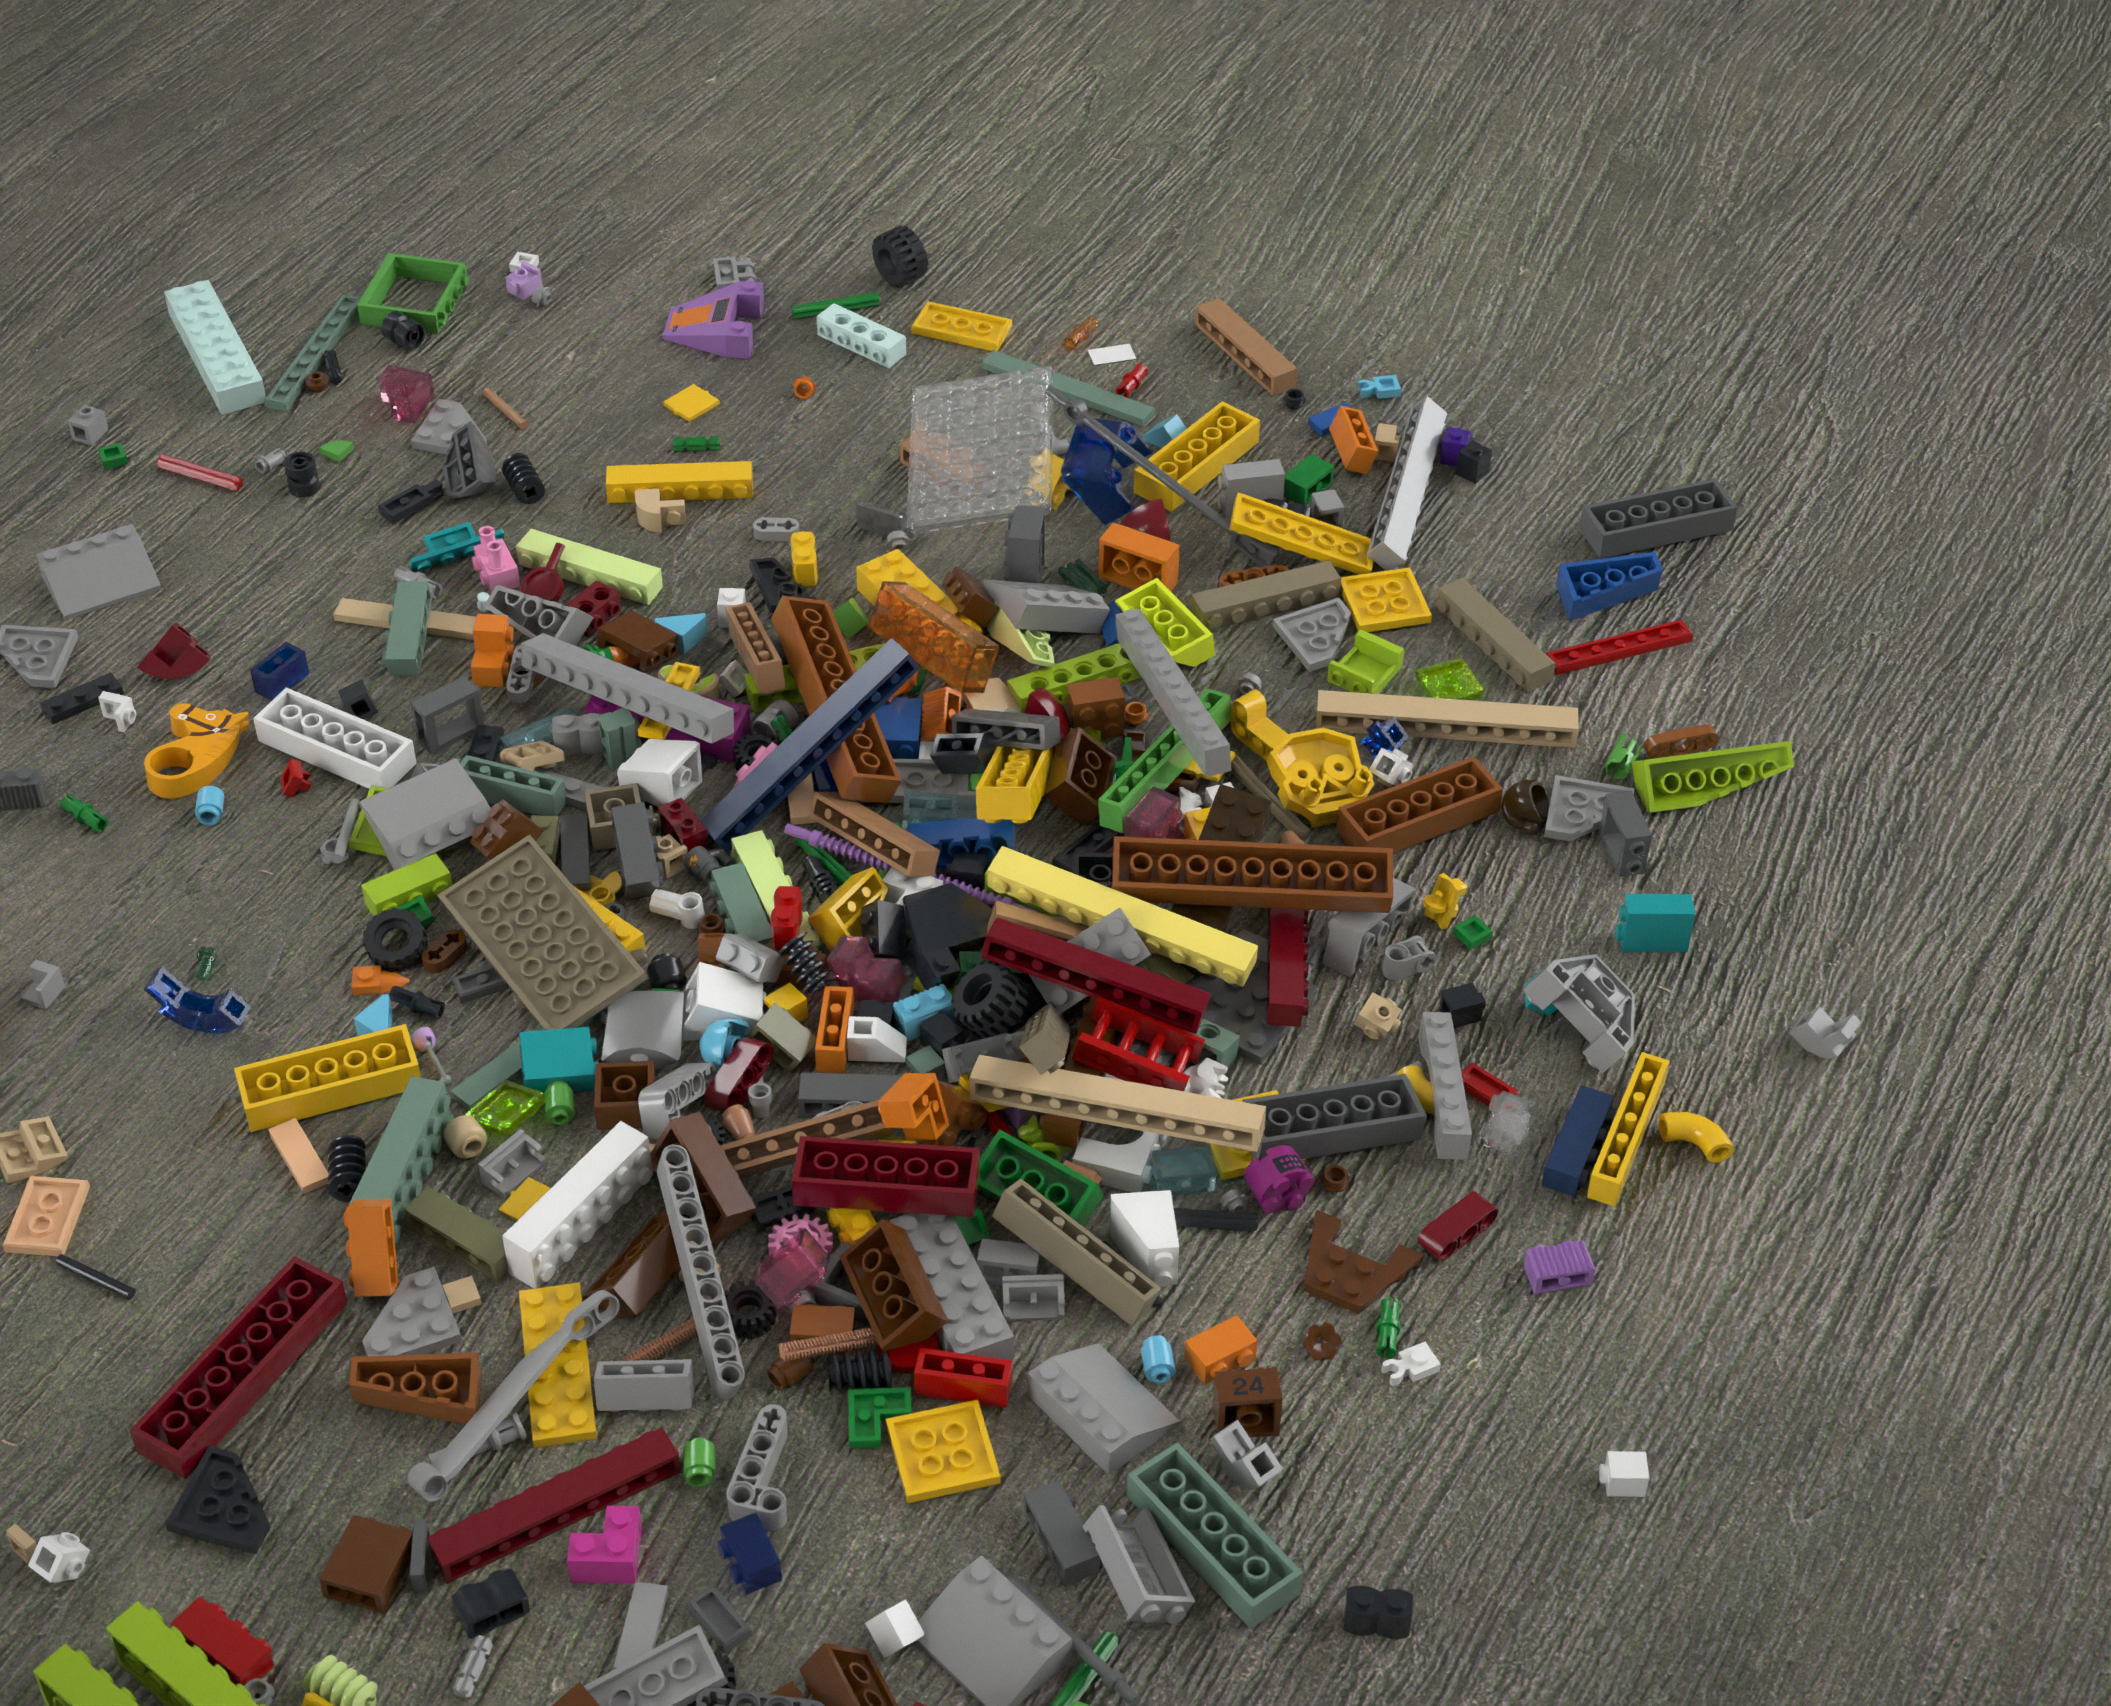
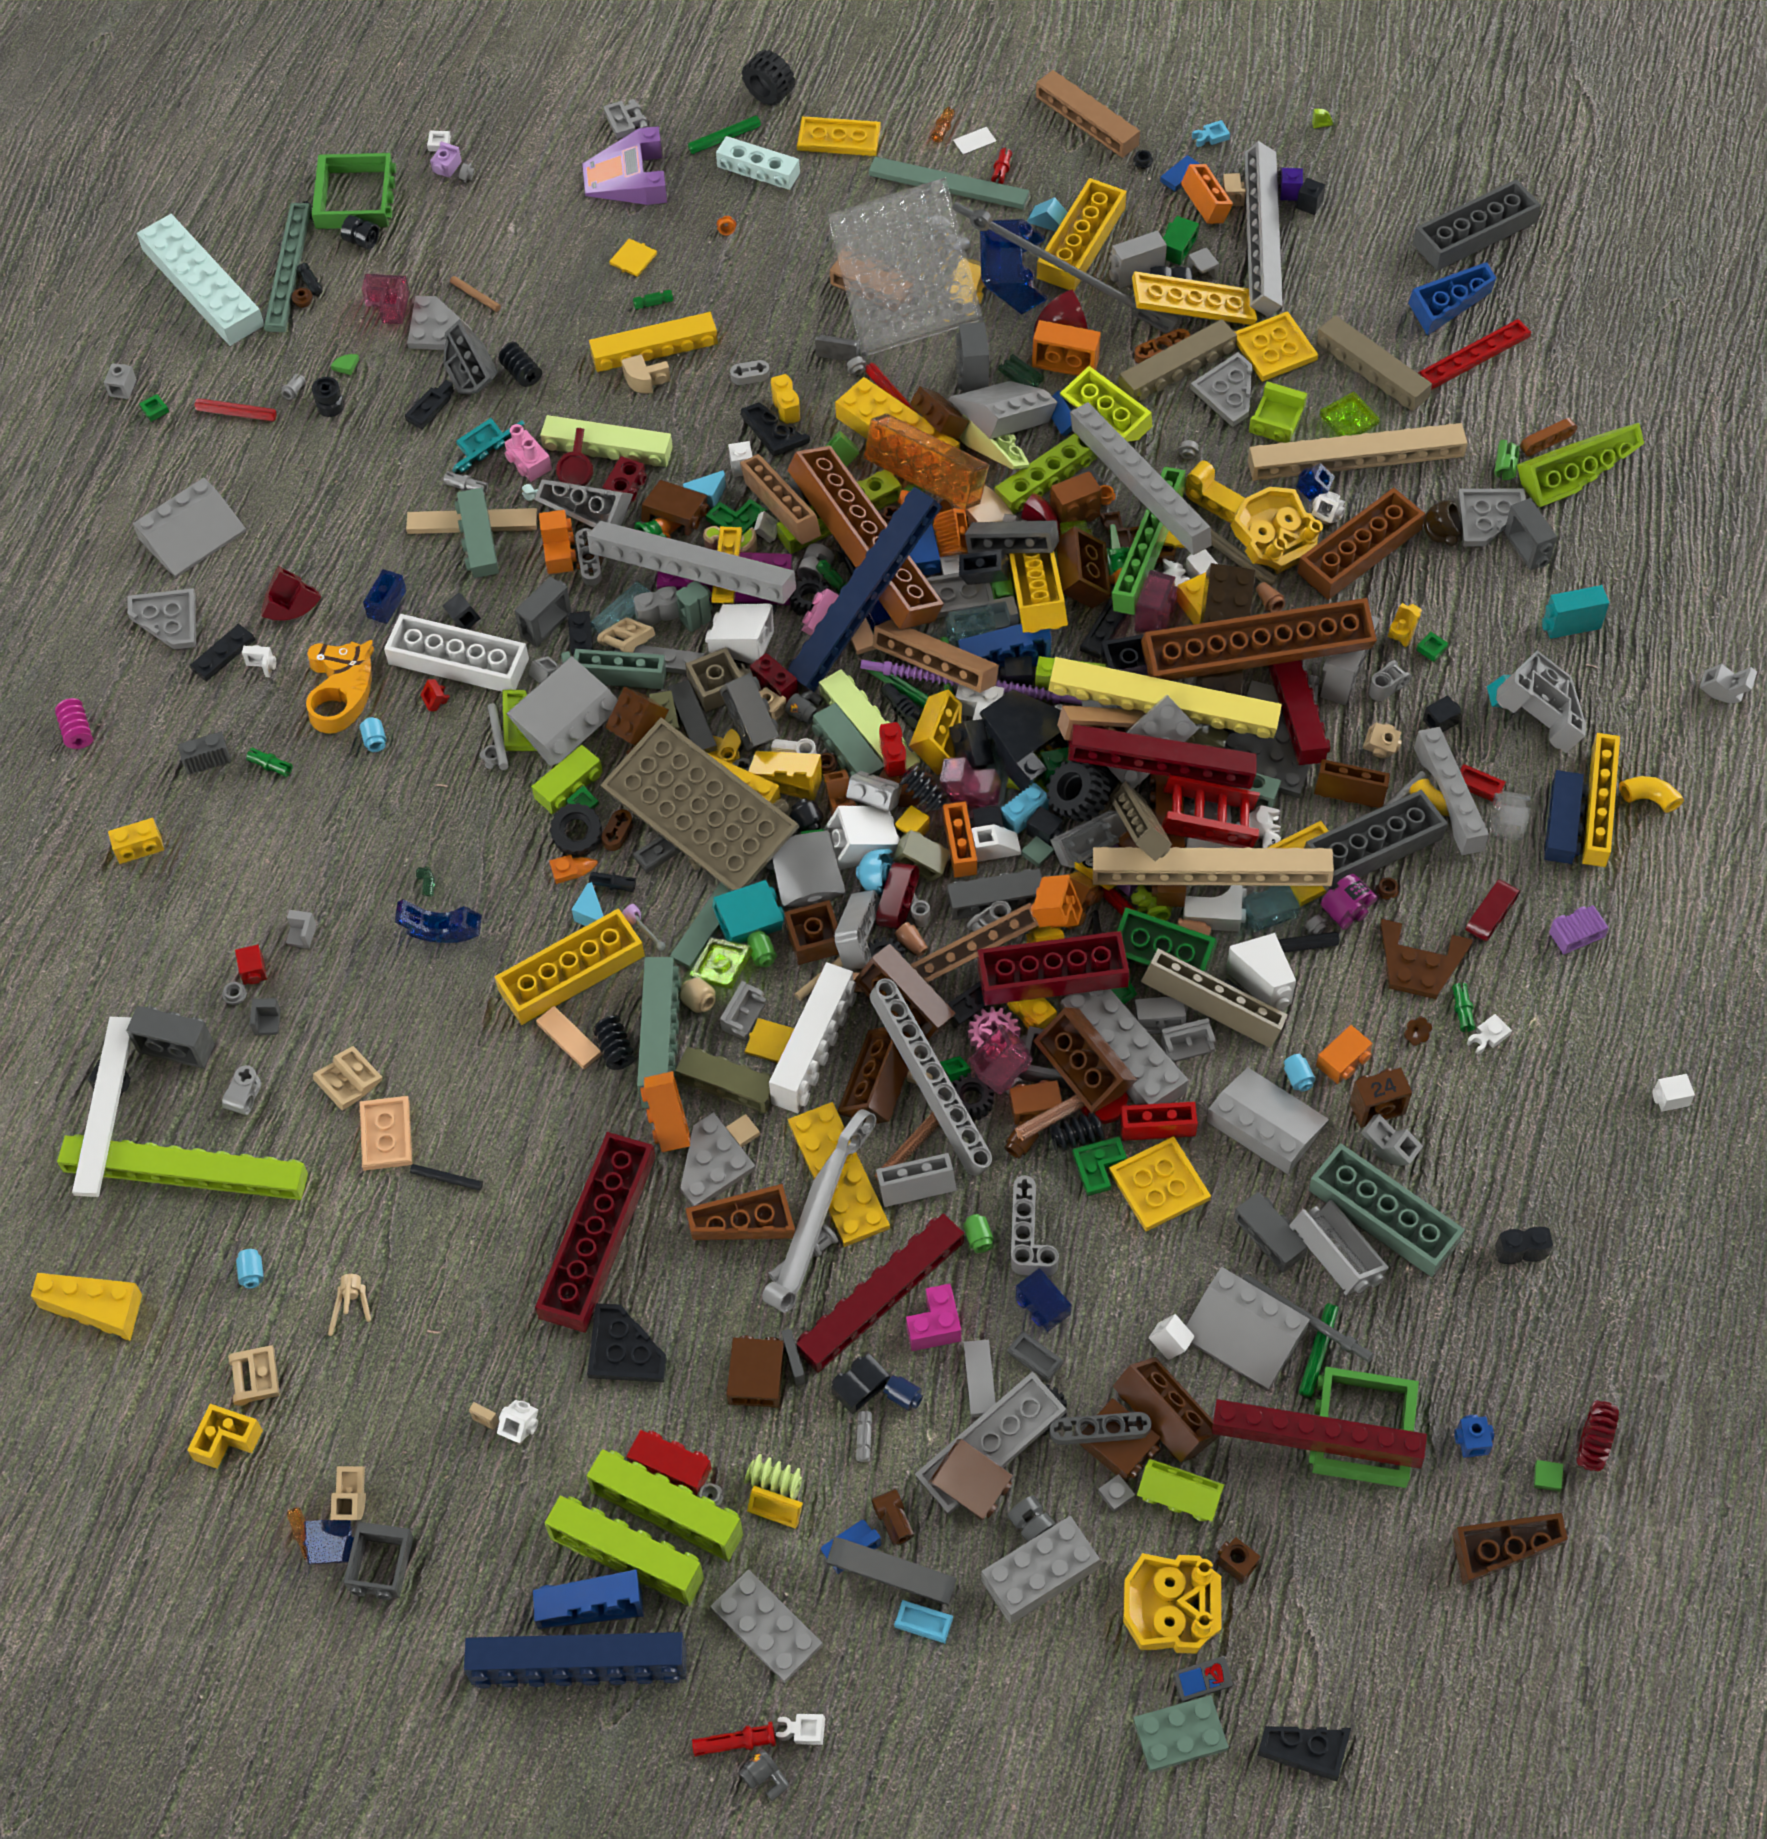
camera: 10 degrees left, 15 degrees up
none -> green plate [706,499,767,535]
none -> yellow wedge [749,751,822,801]
none -> red axle [865,363,919,414]
none -> dark blue brick [883,1375,923,1411]
none -> green plate [940,1056,971,1082]
none -> lime tile [1312,109,1333,128]
none -> reddish brown brick [1314,759,1390,808]

